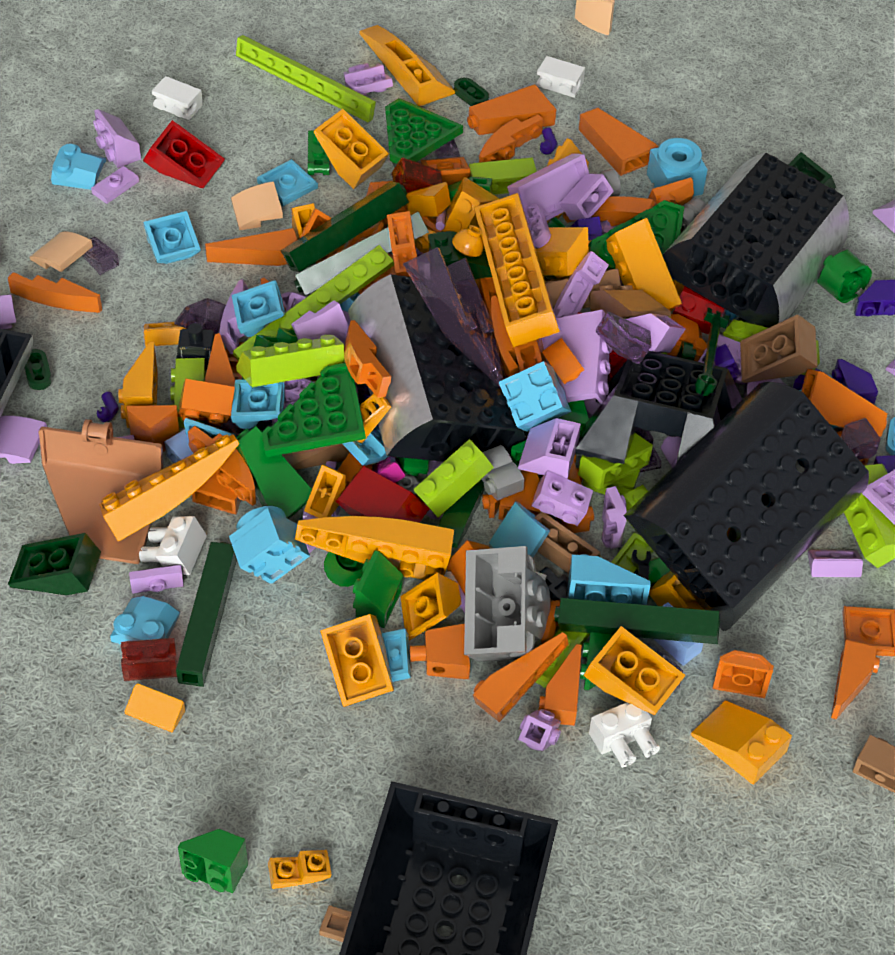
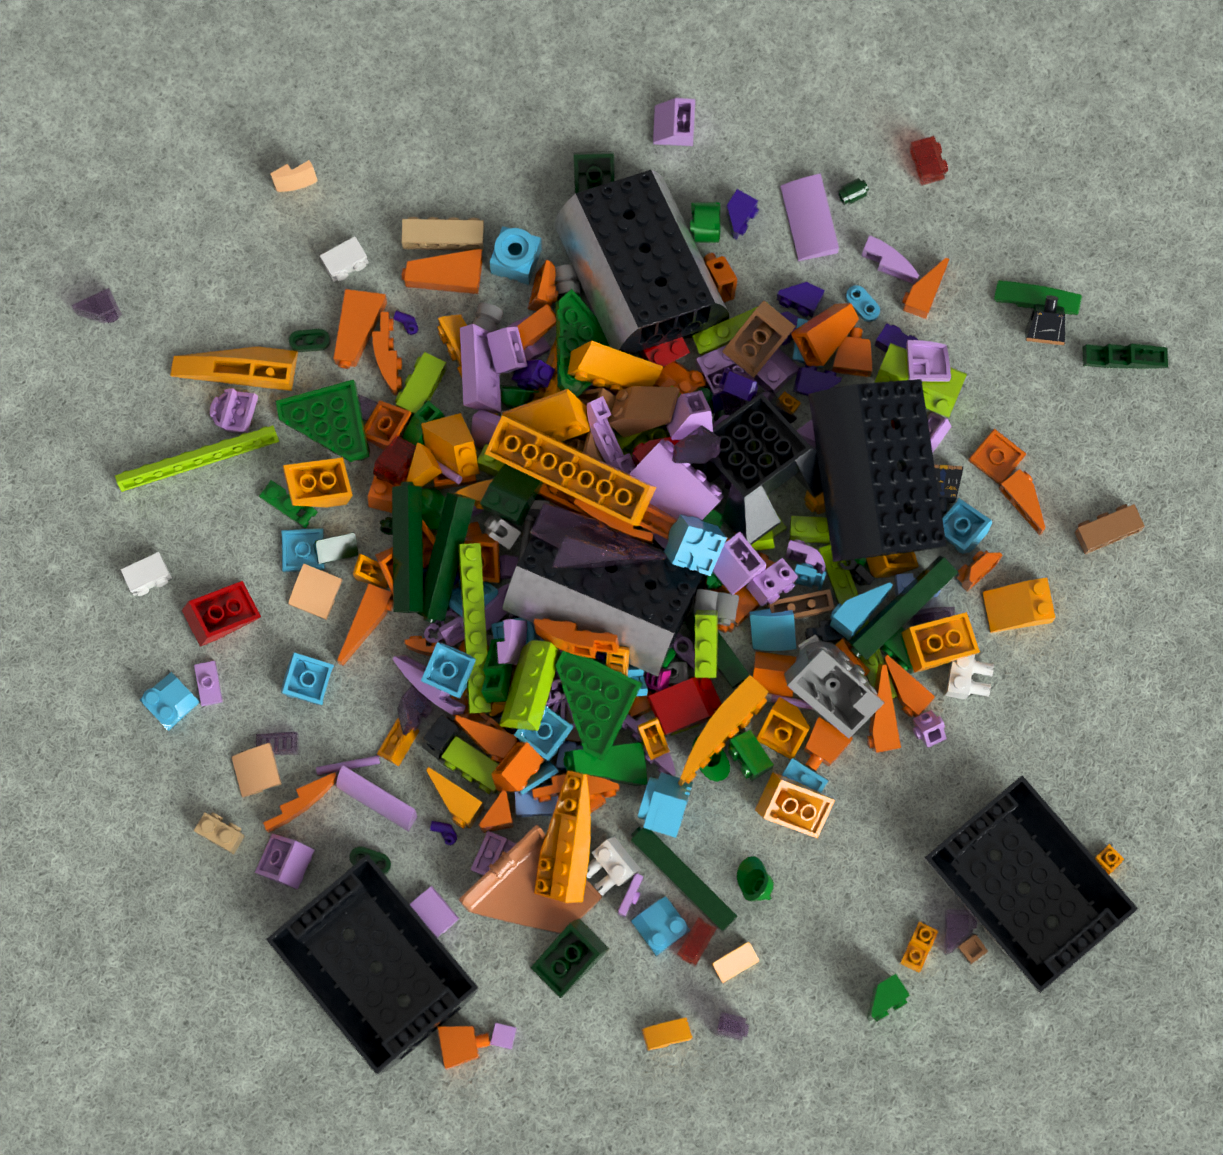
camera: 50 degrees left, 25 degrees up
lavender slope [93,109,141,168] -> none
orange slope [387,211,421,279] -> none
light orange brick [452,225,484,257] -> none
lavender beam [524,204,551,248] -> none
orange slope [542,338,584,385] -> none
dark green hinge [695,308,730,396] -> none
slope [841,418,881,460] -> none
none -> slope [313,532,359,565]
none -> lavender bar [316,755,380,775]
none -> lavender slope [336,766,417,831]
none -> tan brick [401,217,485,250]
none -> light orange slope [642,1017,692,1051]
none -> orange torso [703,253,737,303]
none -> clear purple slope [716,1012,749,1041]
none -> green piece [736,856,774,902]
none -> medium azure plate [794,563,826,590]
none -> torso [934,464,963,513]
none -> medium azure slope [942,498,992,554]
none -> clear purple slope [944,909,977,955]

